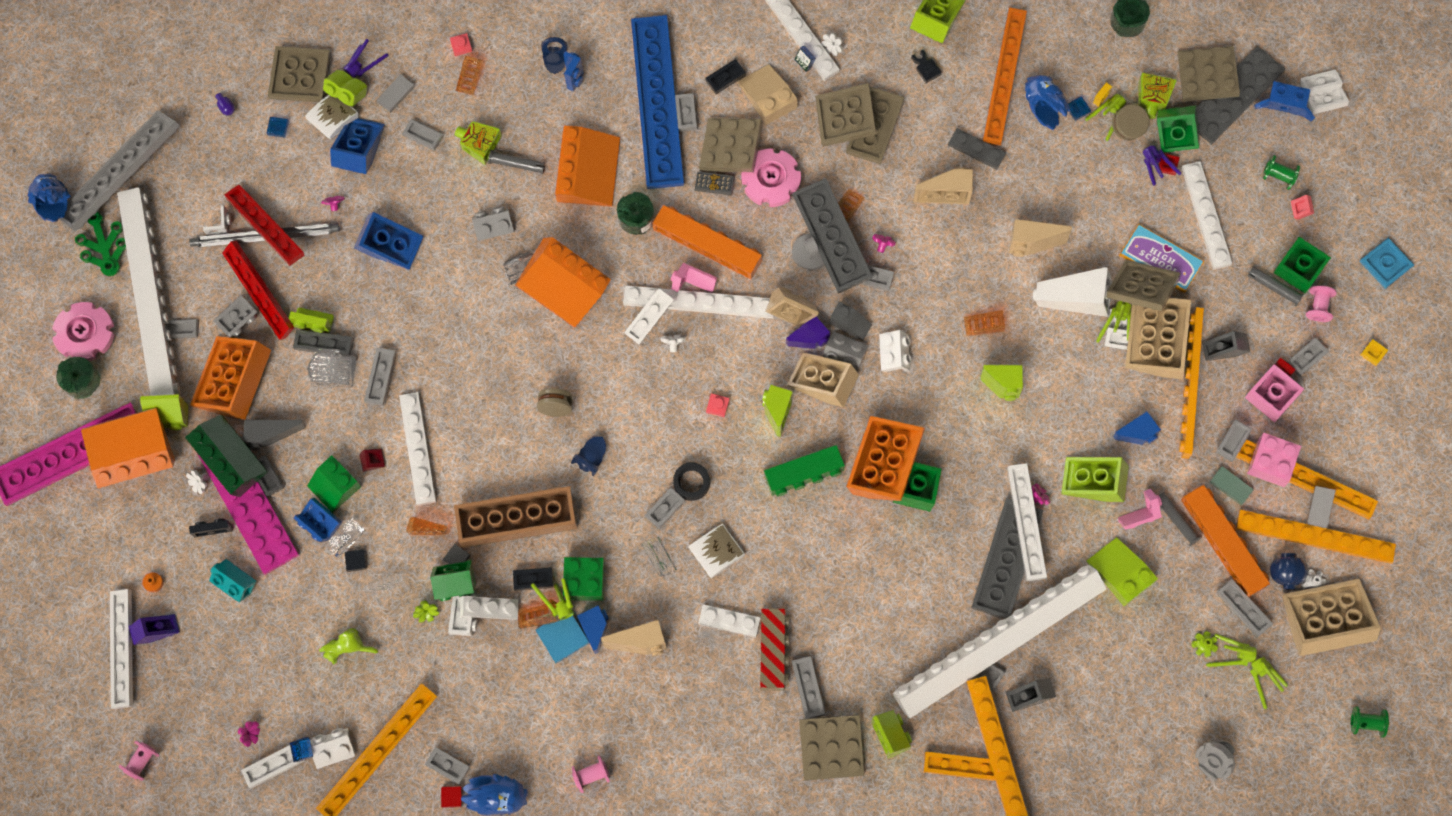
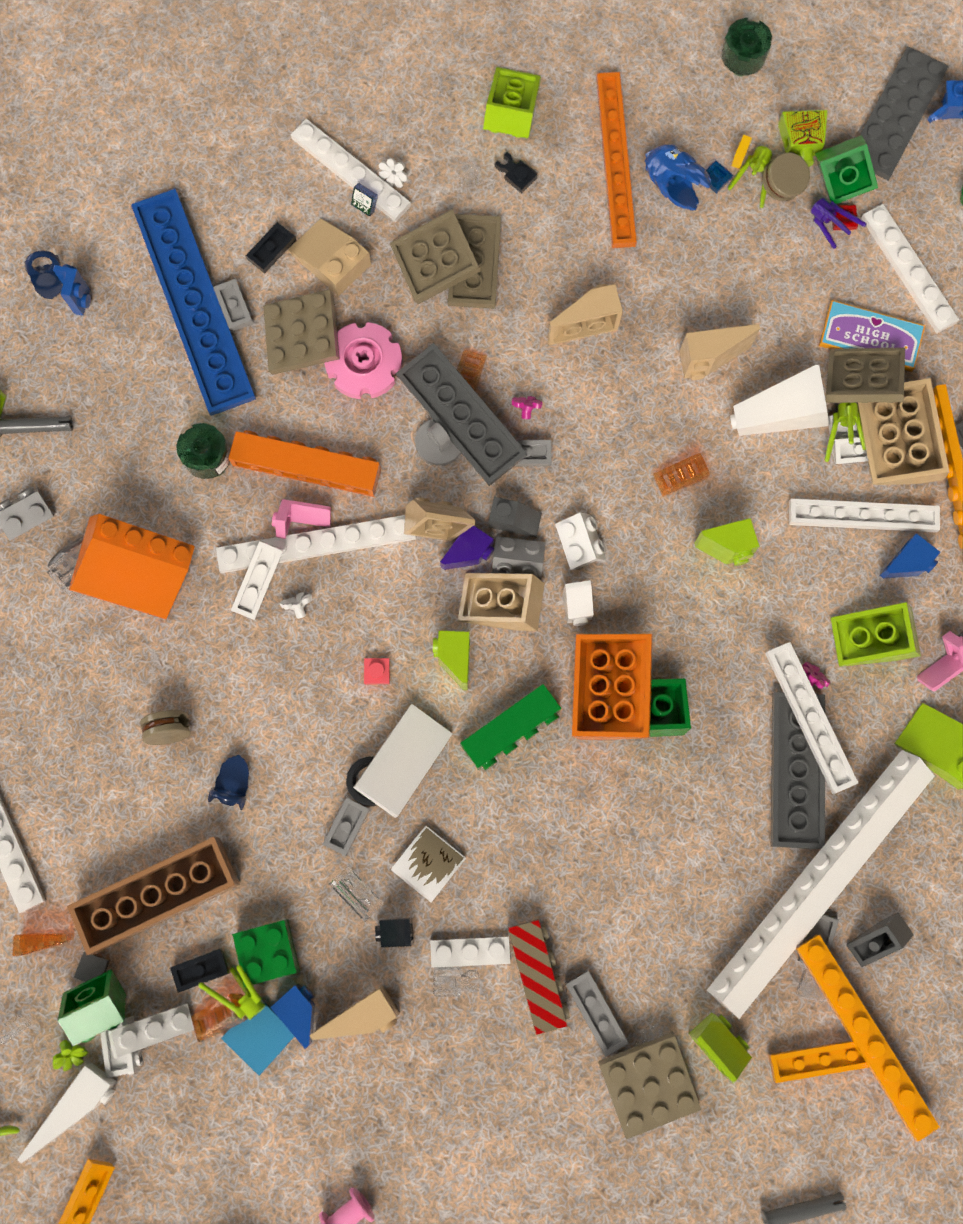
camera: 20 degrees left, 5 degrees up
orange slope [555,125,620,207] -> none
dark grey tile [695,172,734,196] -> none
dark grey plate [948,128,1006,170] -> none
dark tan plate [1177,46,1240,102] -> none
none -> white slope [18,1063,117,1163]
none -> white tile [353,704,453,818]
none -> black slope [375,917,414,948]
none -> white slope [562,580,594,626]
none -> white plate [789,499,940,532]

